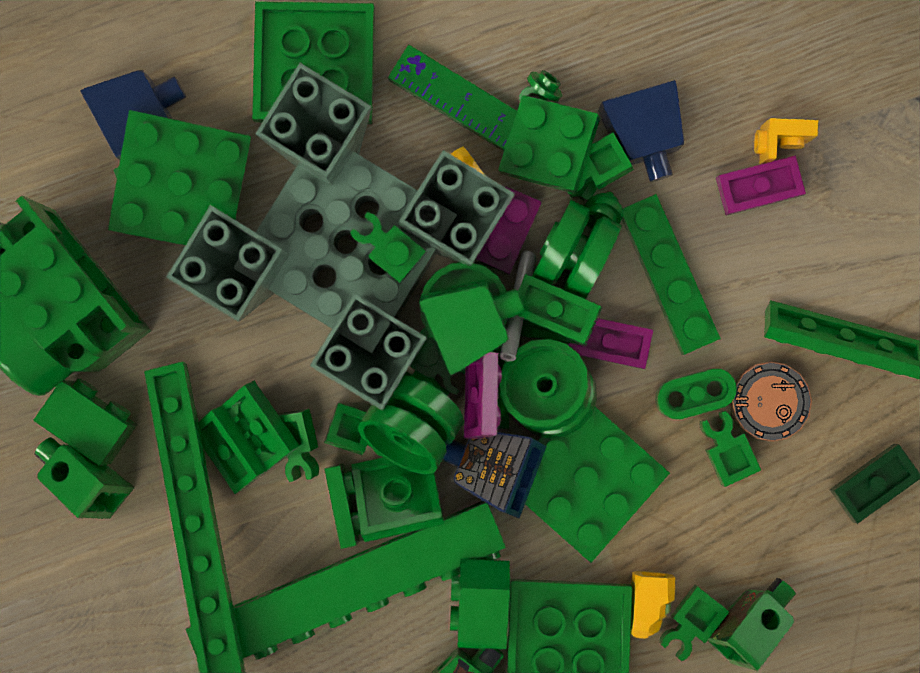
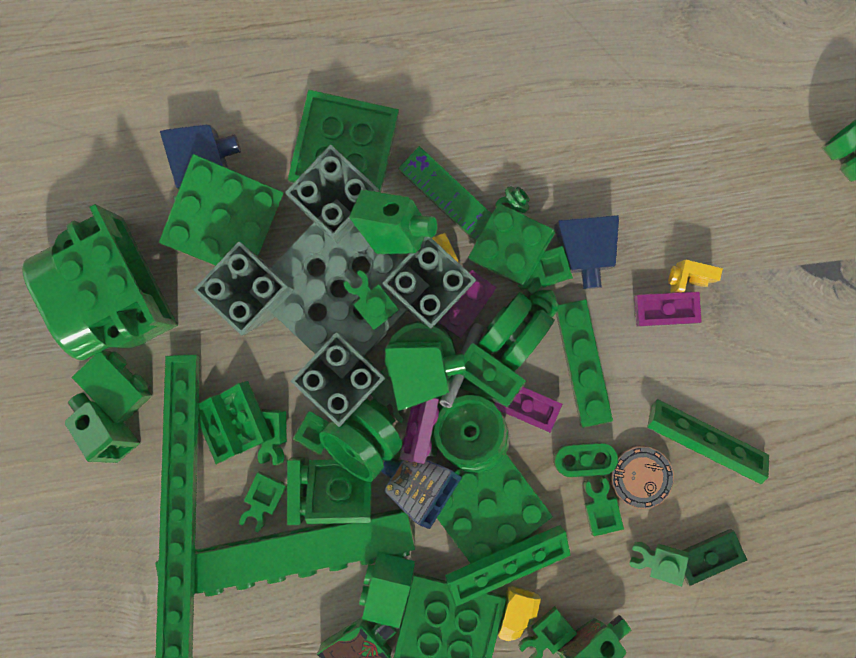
camera: 10 degrees right, 0 degrees up
none -> green plate [239,471,287,533]
none -> green torso [349,190,437,254]
none -> green plate [445,525,571,607]
none -> green plate [629,542,690,587]

